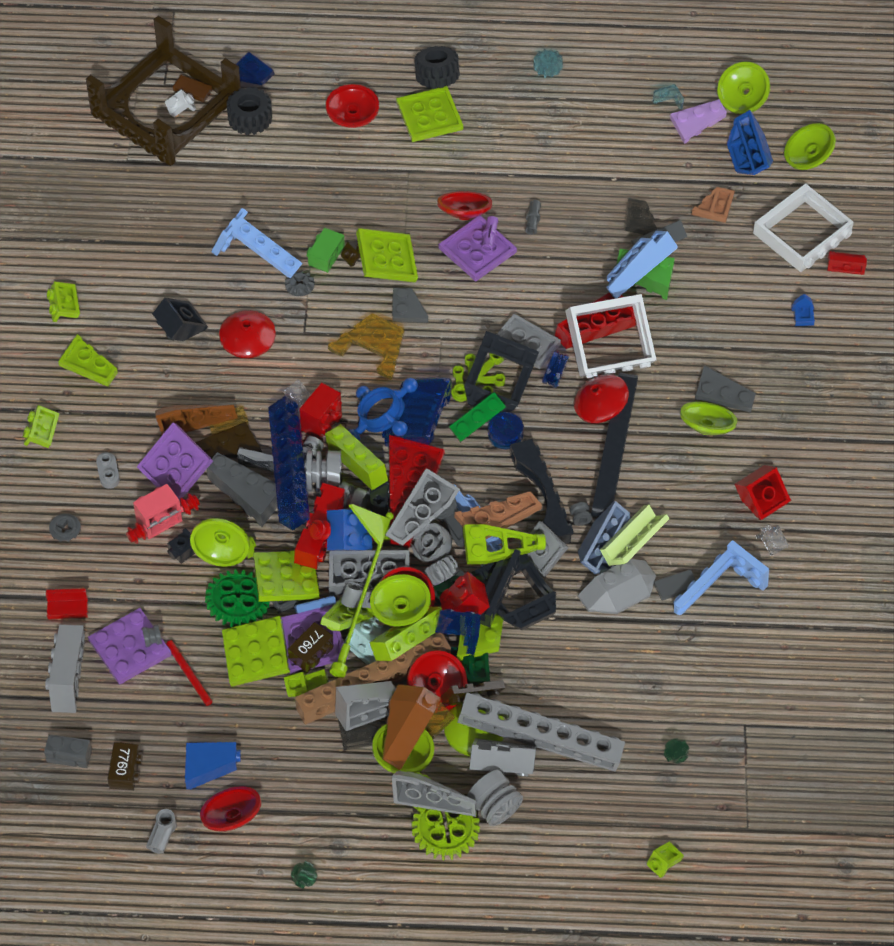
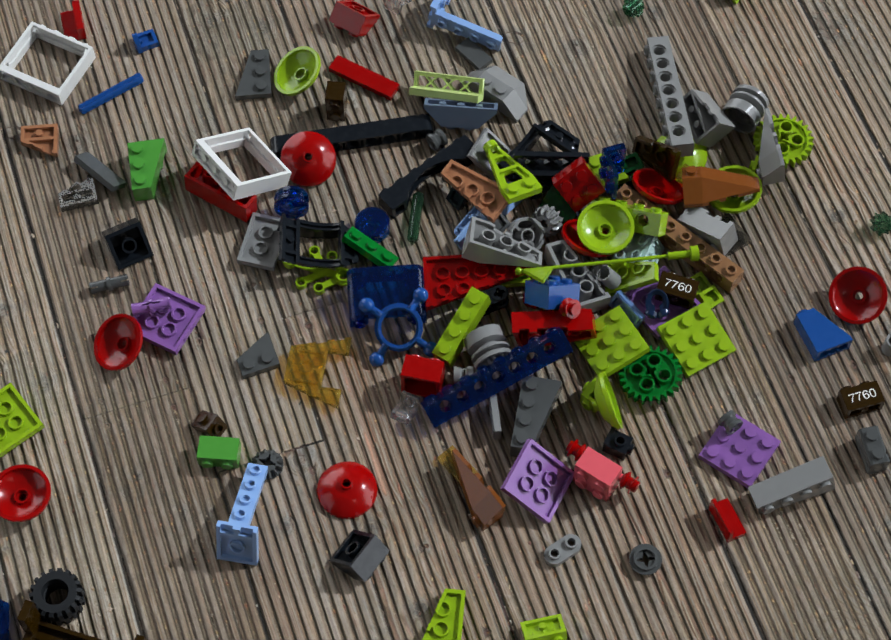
camera: 110 degrees left, 5 degrees up
red bar [166,640,213,706] -> none
dark brown wing [195,422,262,459] -> none
light grey wheel [339,482,370,510] -> none
lime plate [356,228,418,283] -> none
light blue wedge [607,231,677,298] -> none
none -> blue axle [78,73,144,114]
none -> black slope [101,217,154,270]
none -> dark brown brick [325,81,348,121]
none -> red tile [329,55,400,101]
none -> clear green axle [407,192,424,243]
none -> dark blue piece [644,289,670,319]

